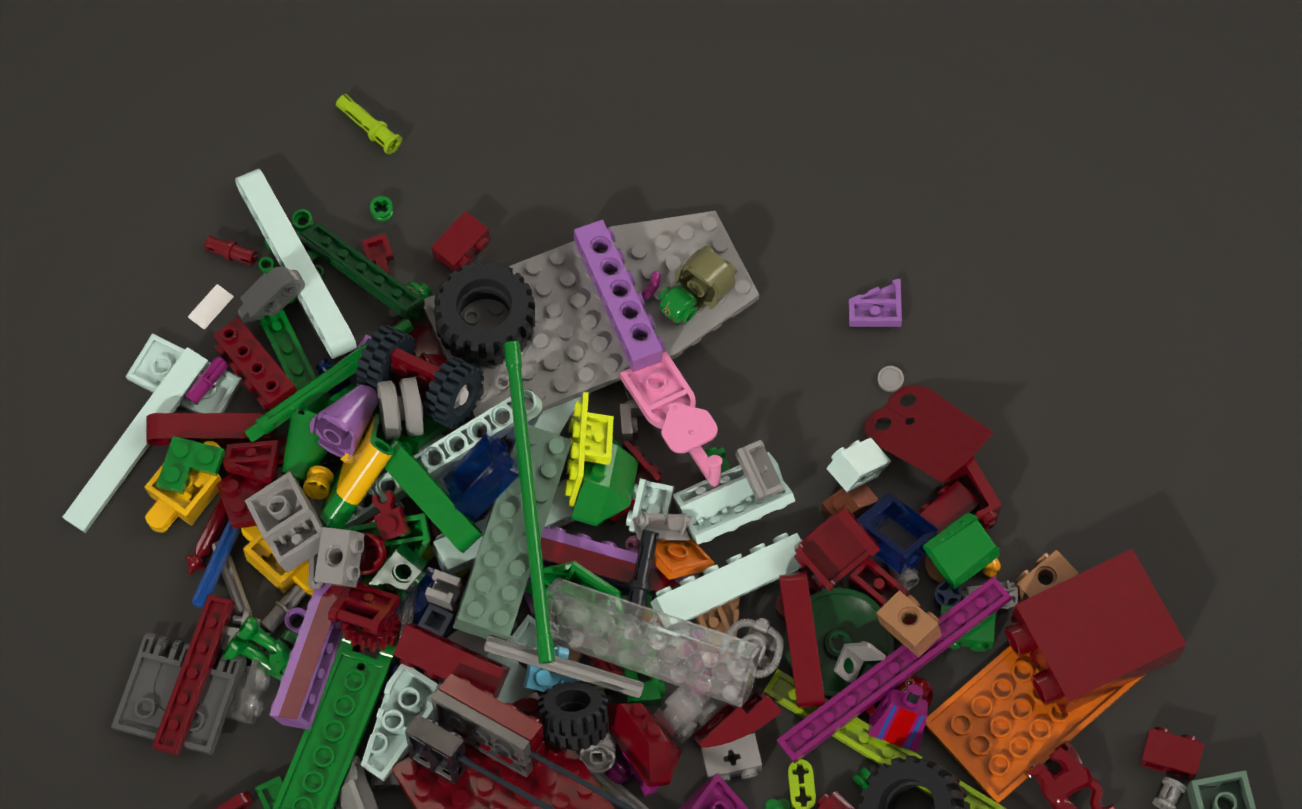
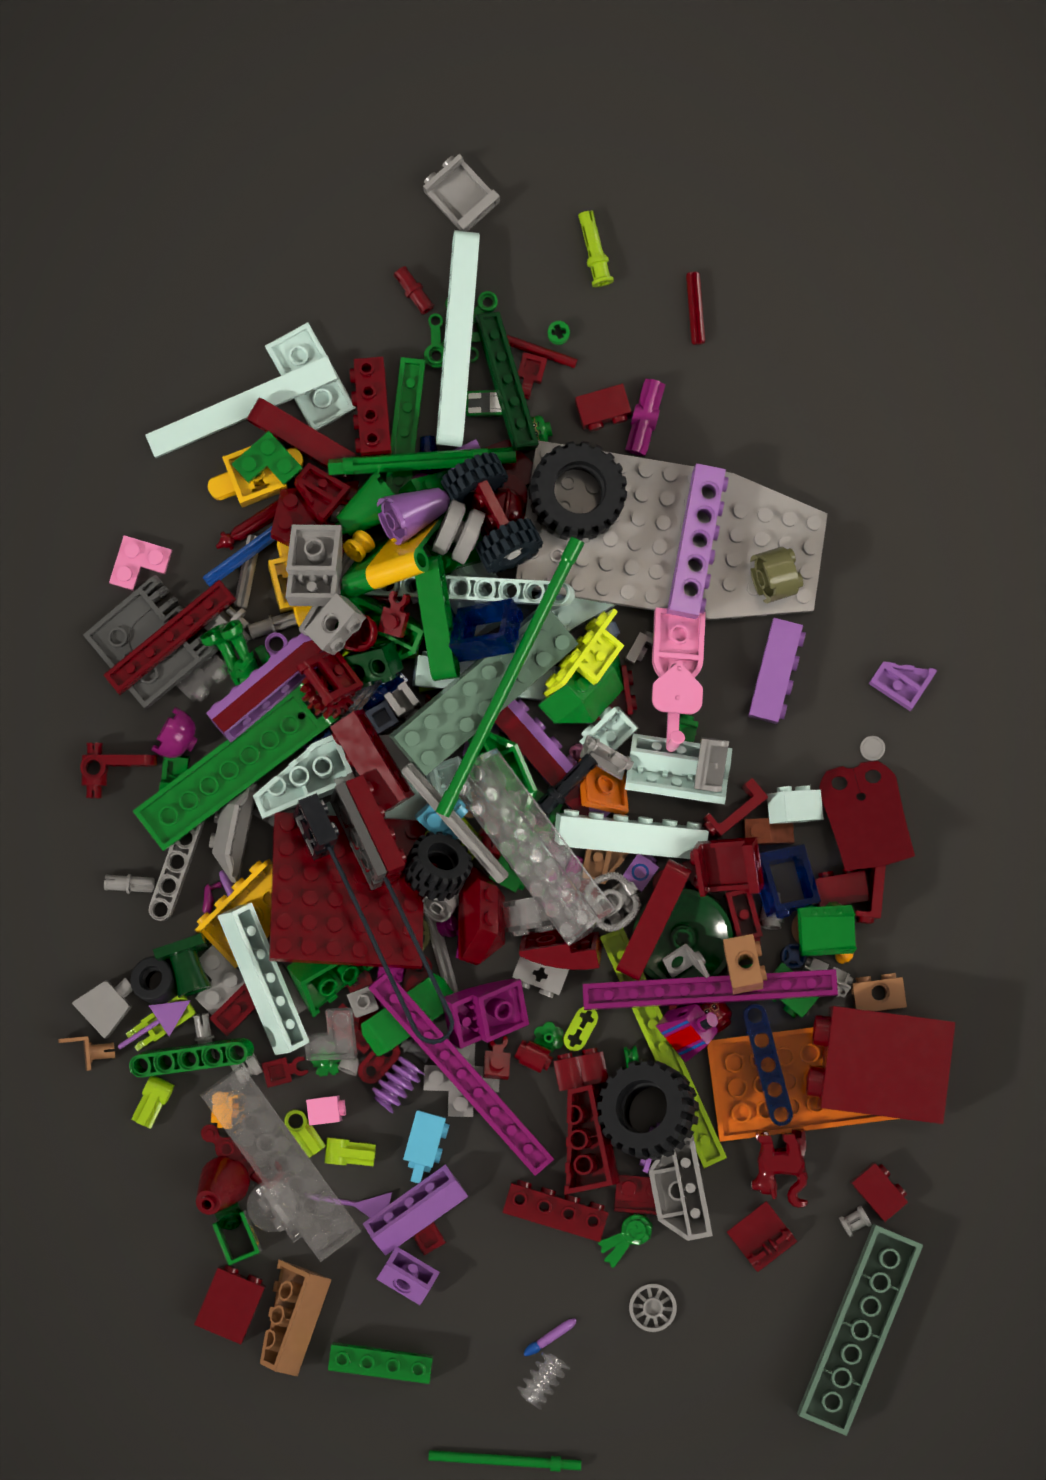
camera: 30 degrees right, 15 degrees up
magenta axle [184,356,228,405] -> none
white sticker [188,284,234,329] -> none
dark grey piece [238,267,305,324] -> none
magenta piece [641,271,661,300] -> none
green head [659,285,698,324] -> none
none -> bright pink plate [109,535,172,591]
none -> magenta cylinder [151,707,198,758]
none -> light grey panel [423,154,500,231]
none -> slope [466,390,503,417]
none -> dark red bar [507,335,578,368]
none -> medium lavender brick [623,854,659,892]
none -> magenta piece [625,379,666,456]
none -> dark red axle [686,271,705,345]
none -> dark red panel [703,778,768,838]
none -> clear blue beam [743,1004,793,1126]
none -> medium lavender brick [748,618,806,724]

